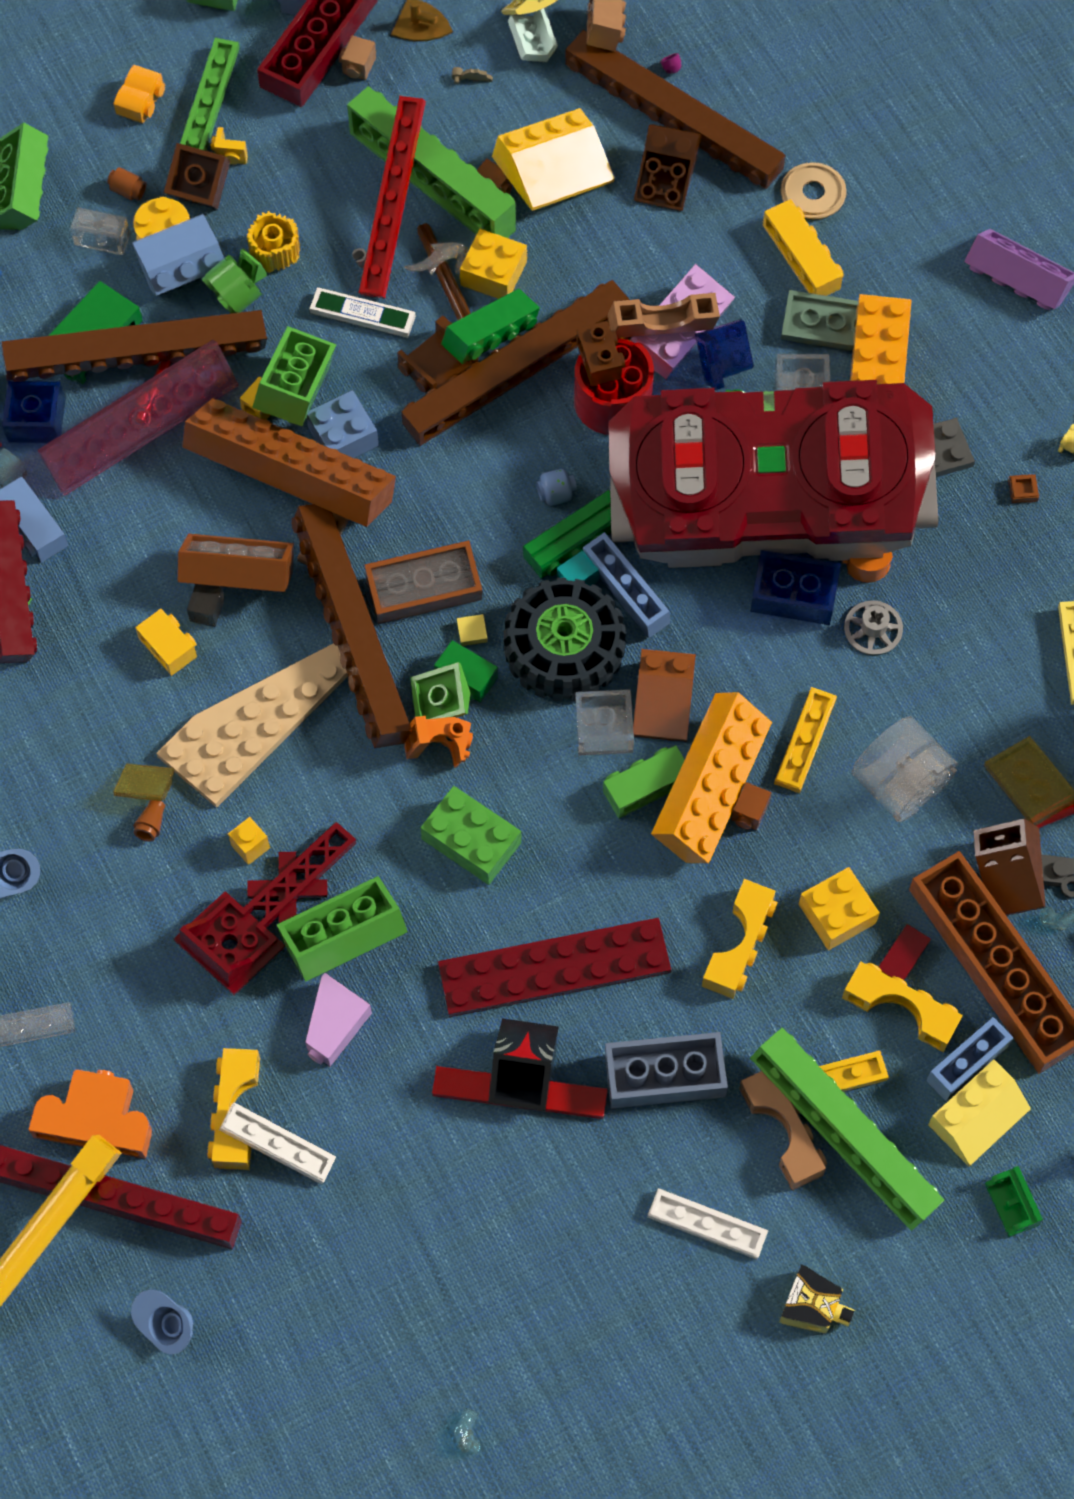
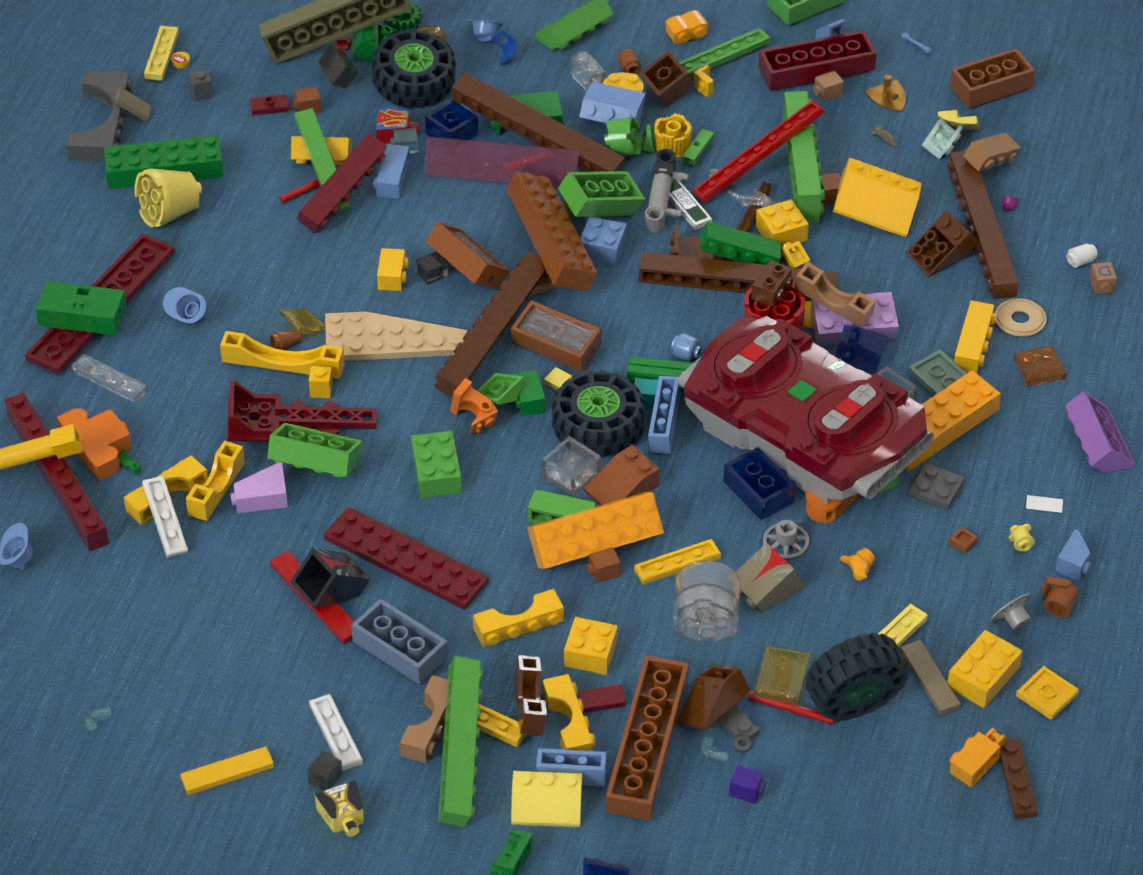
camera: 45 degrees right, 20 degrees down
none -> green piece [119,450,141,475]
none -> yellow tile [180,746,274,796]
none -> yellow arch [186,441,245,521]
none -> yellow arch [220,331,345,379]
none -> clear smoke brick [307,751,343,791]
none -> reddish brown arch [513,655,547,736]
none -> light grey piece [645,149,689,233]
none -> bright green piece [682,129,714,166]
none -> dark tan slope [729,543,806,613]
none -> yellow bracket [781,241,811,268]
none -> light orange animal [840,548,875,581]
none -> clear orange plate [1014,345,1067,387]
none -> white sticker [1026,495,1063,513]
none -> white brick [1067,244,1098,268]
none -> medium nougat brick [1089,262,1117,294]

